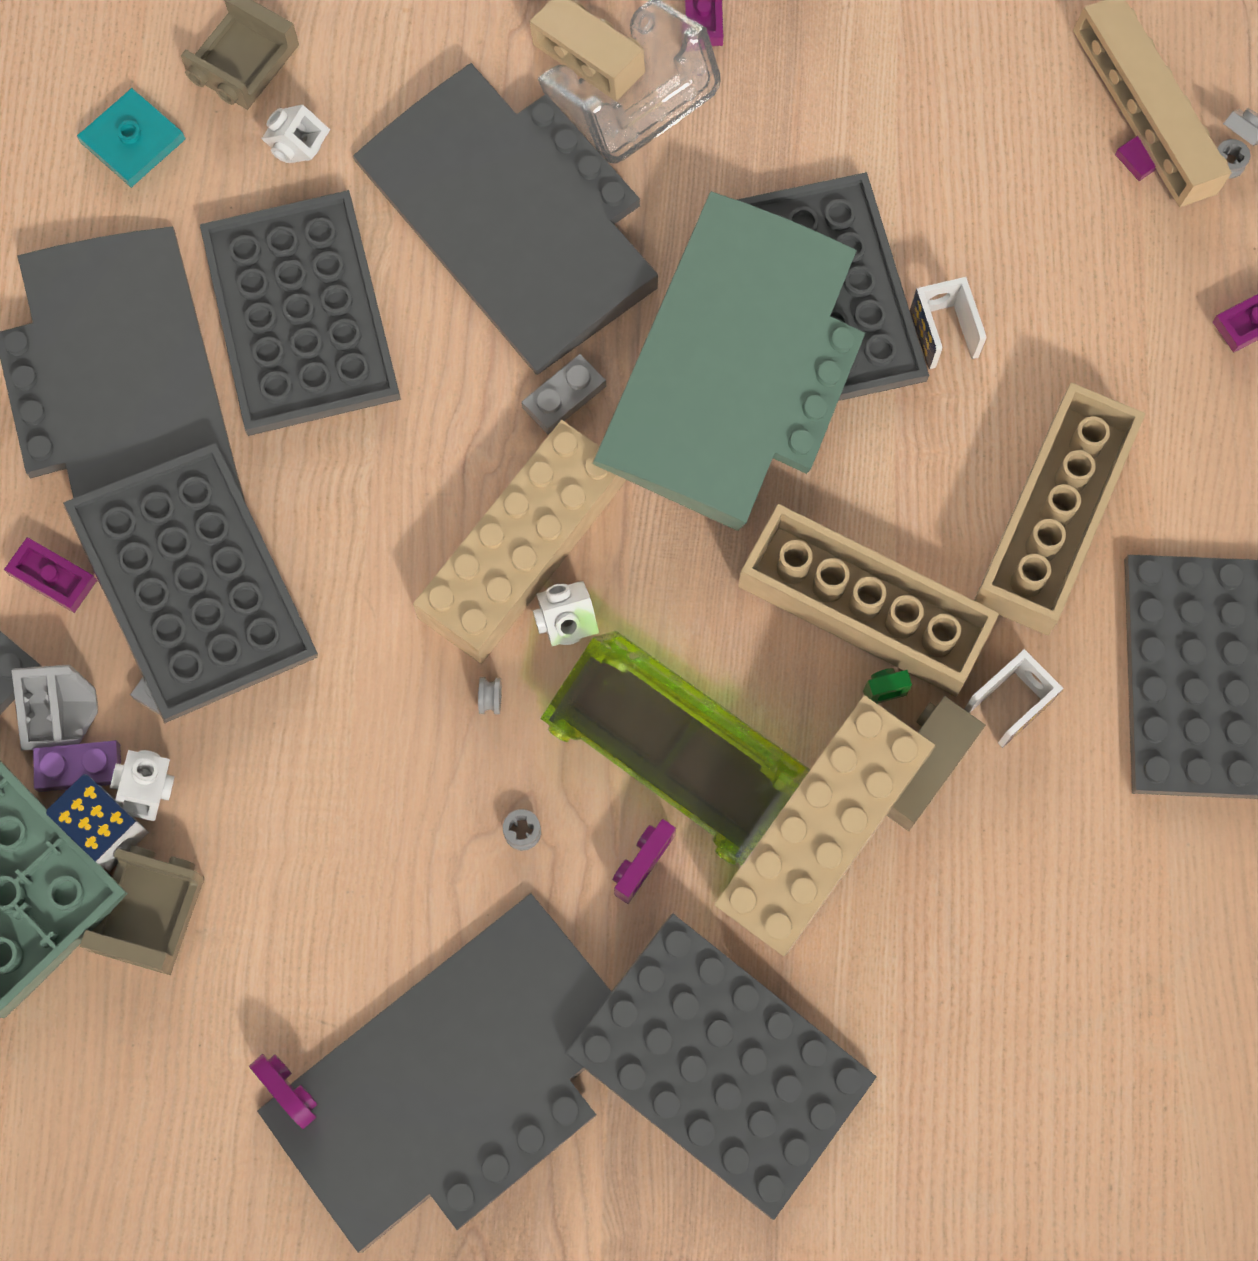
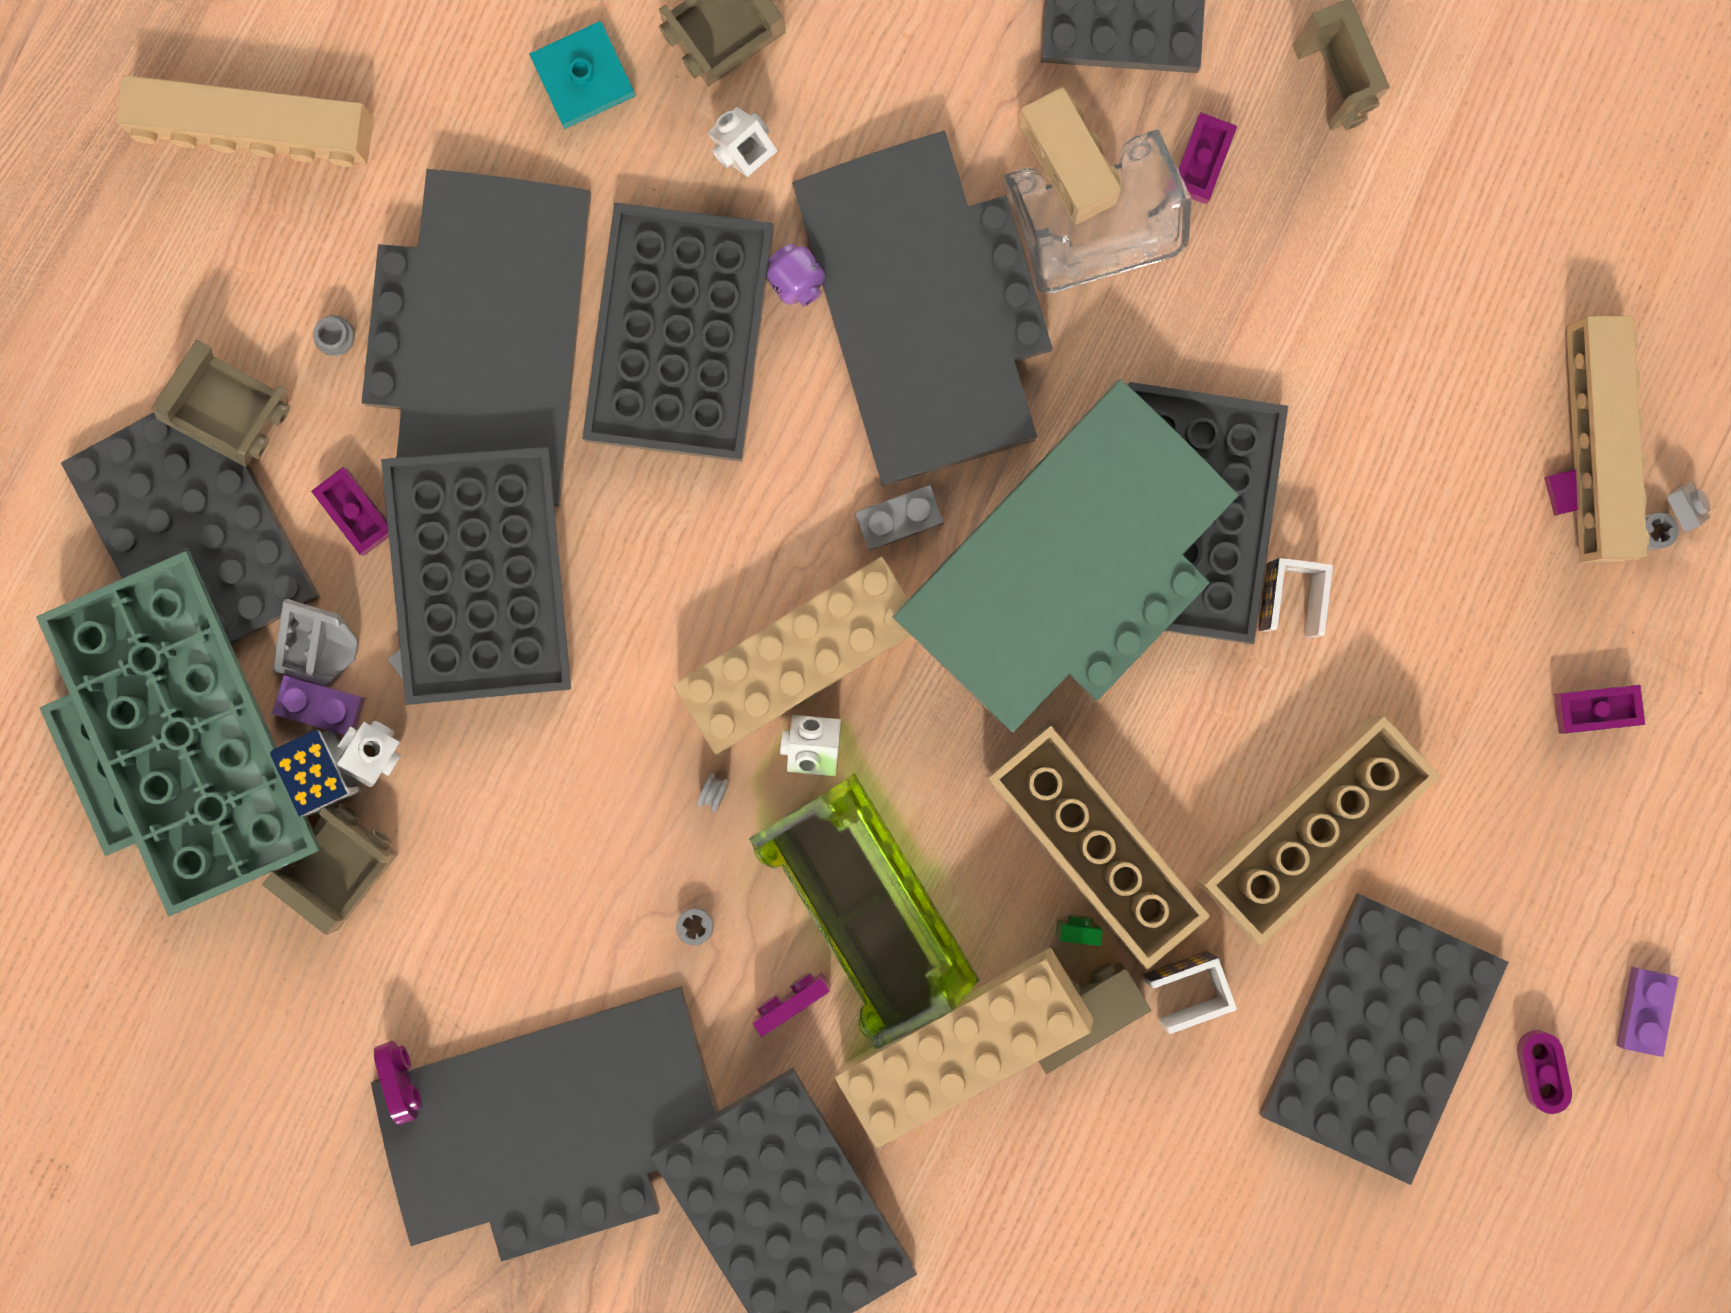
camera: 20 degrees right, 15 degrees up
none -> medium lavender head [766,244,826,307]

